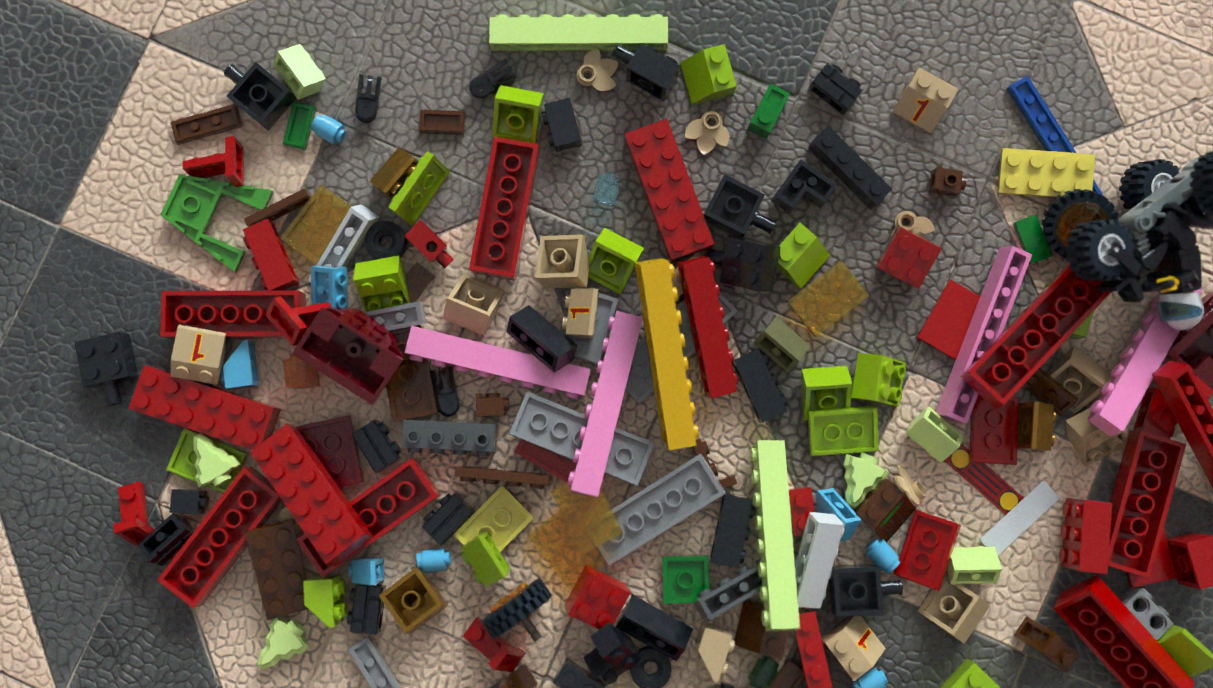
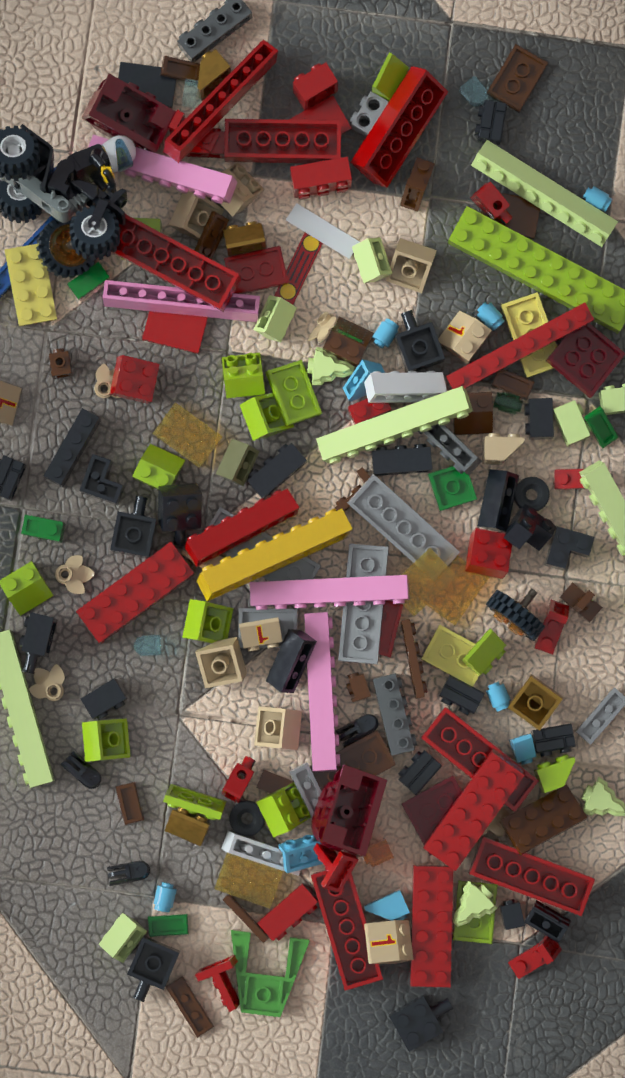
camera: 110 degrees left, 0 degrees up
red brick [469,137,540,281] -> none
red tile [894,509,961,591] -> none

